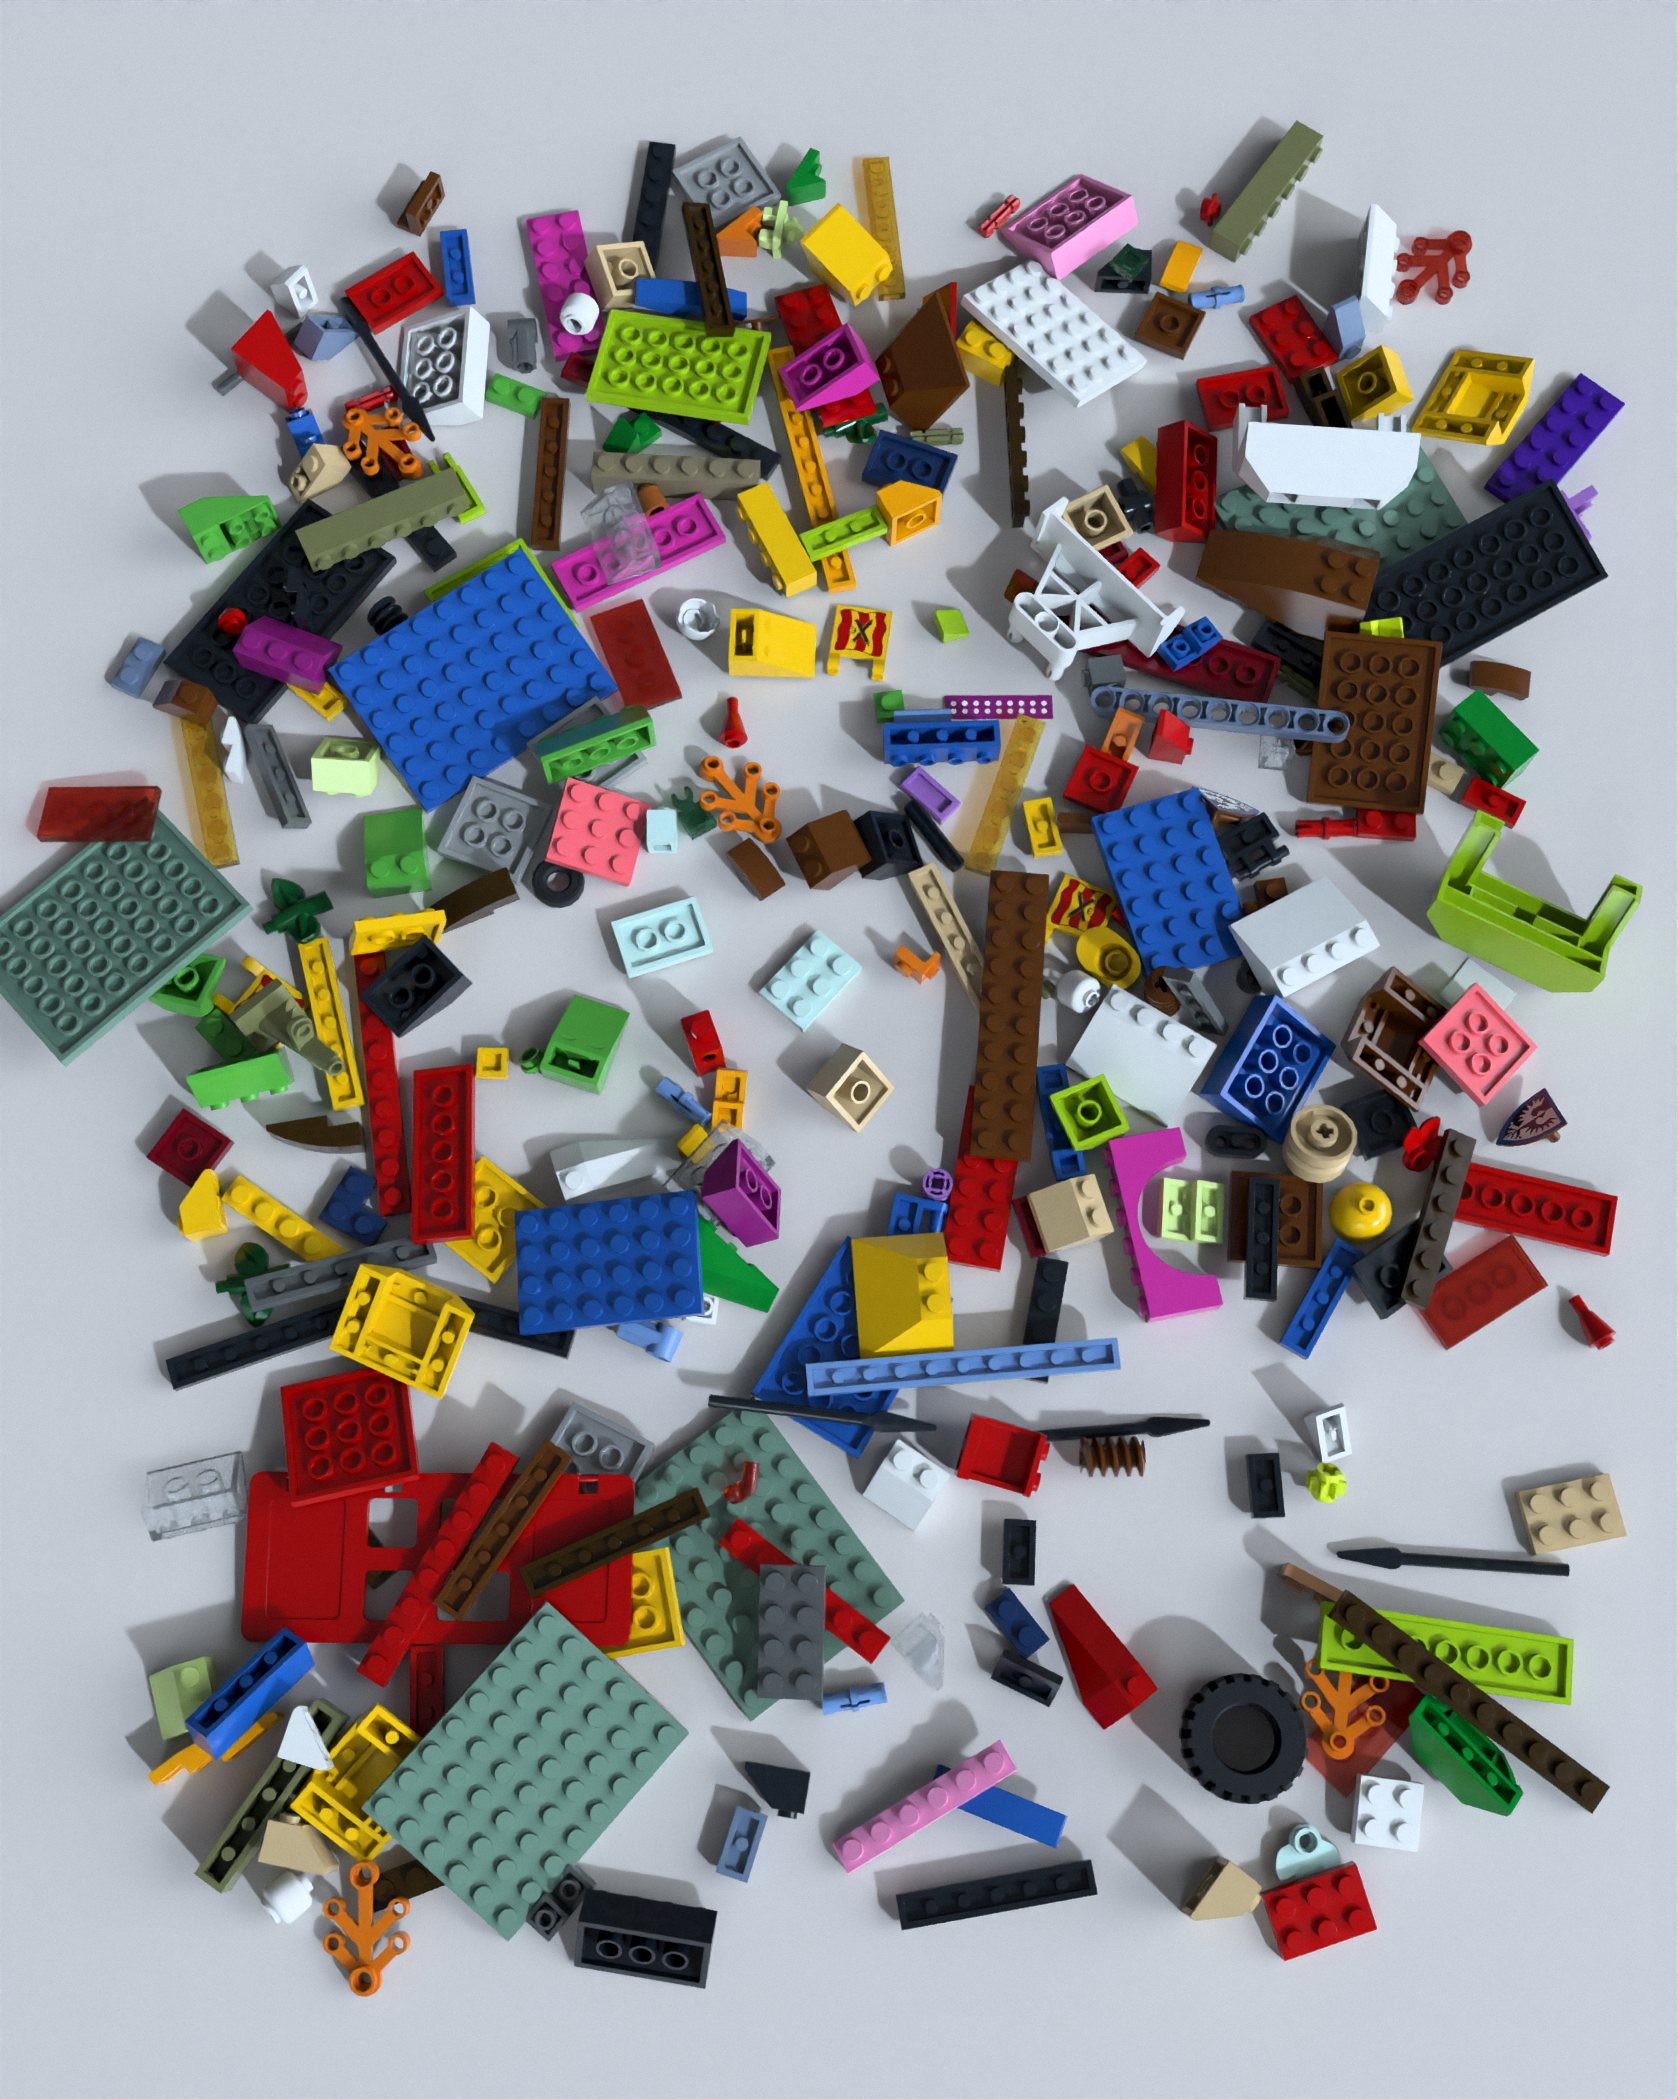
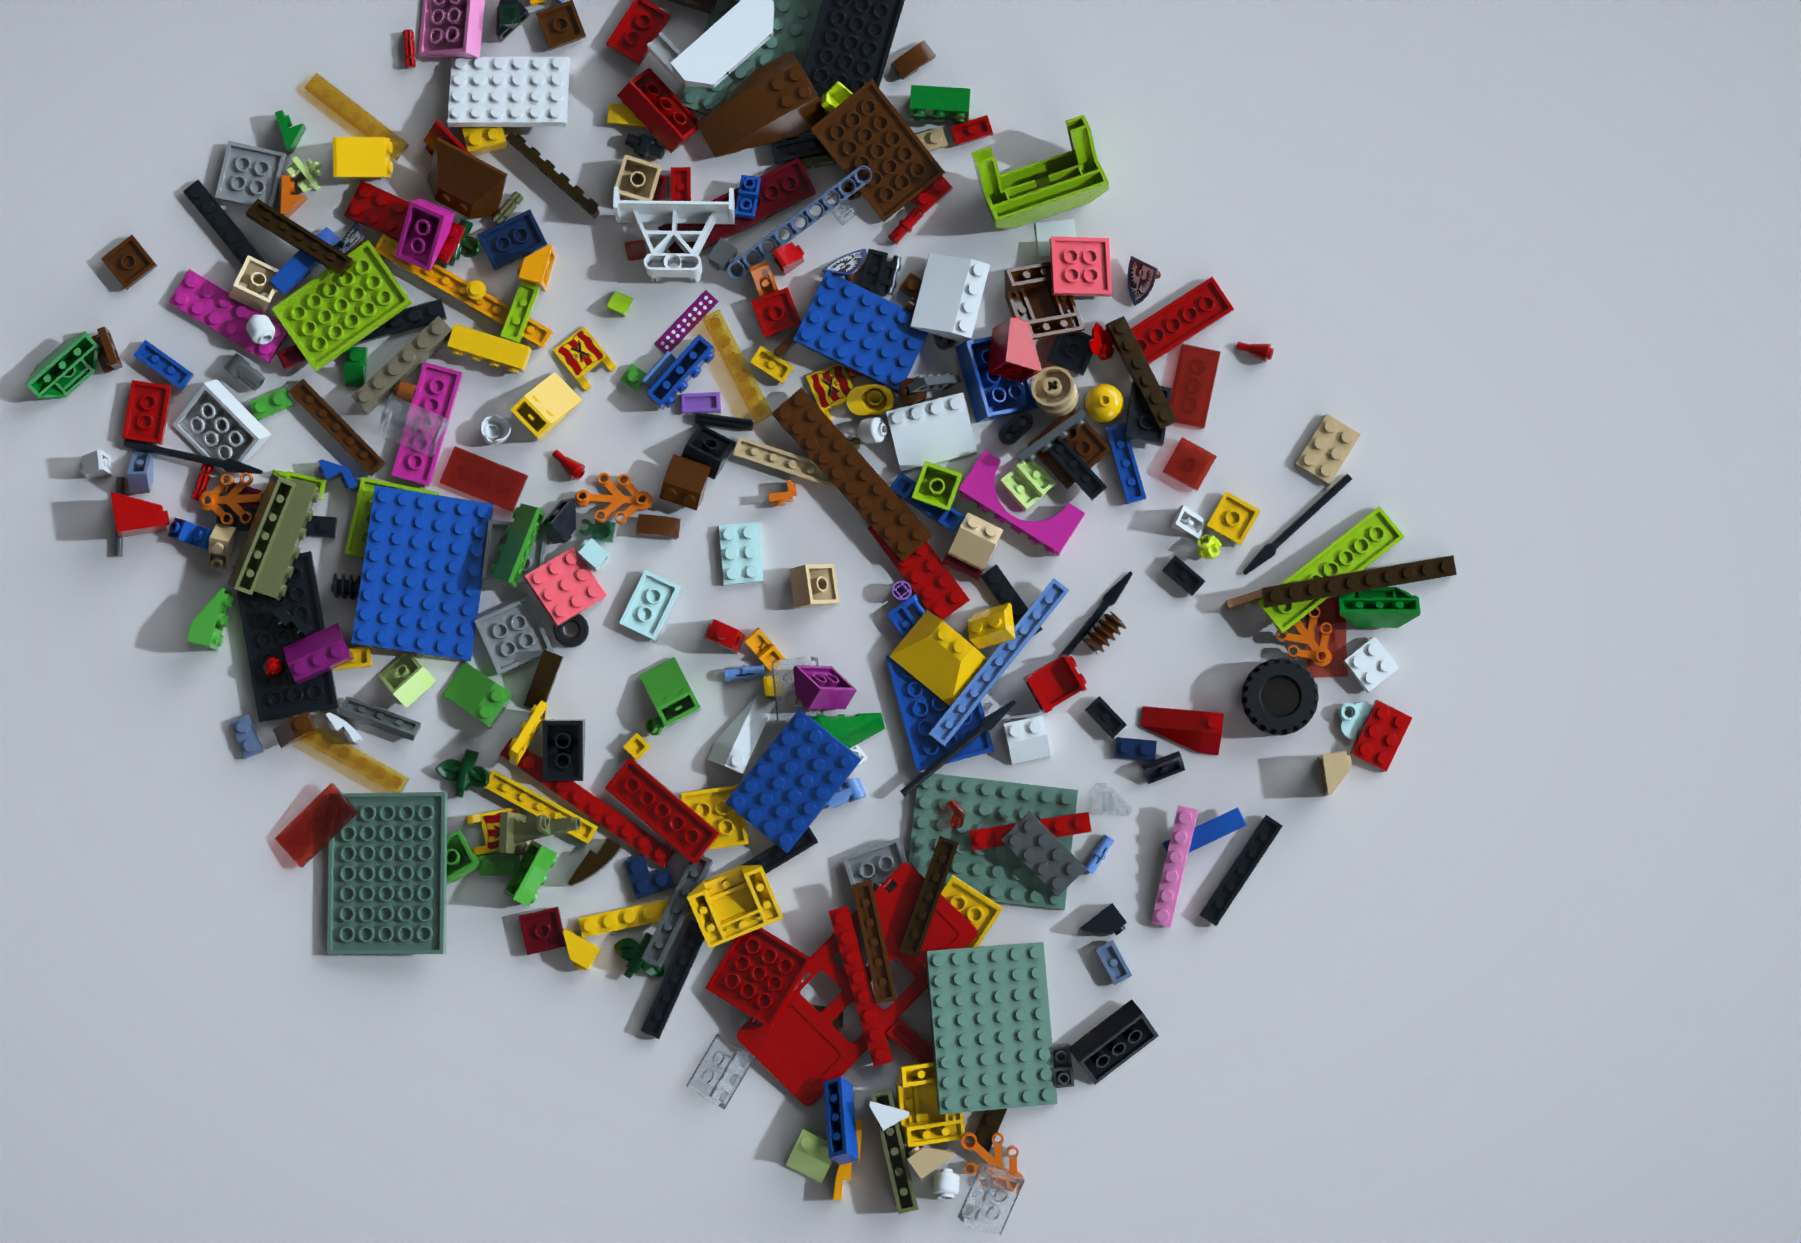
camera: 40 degrees left, 10 degrees up
none -> green wedge [25,331,99,399]
none -> reddish brown plate [101,235,157,290]
none -> olive brick [227,473,297,595]
none -> blue slope [318,459,359,492]
none -> yellow plate [466,280,486,300]
none -> black slope [539,498,576,544]
none -> clear slope [958,1163,1025,1235]
none -> yellow slope [967,603,1015,649]
none -> slope [987,316,1041,383]
none -> dark grey plate [1016,409,1086,464]
none -> clear red plate [1163,437,1217,491]
none -> yellow plate [1206,491,1261,546]

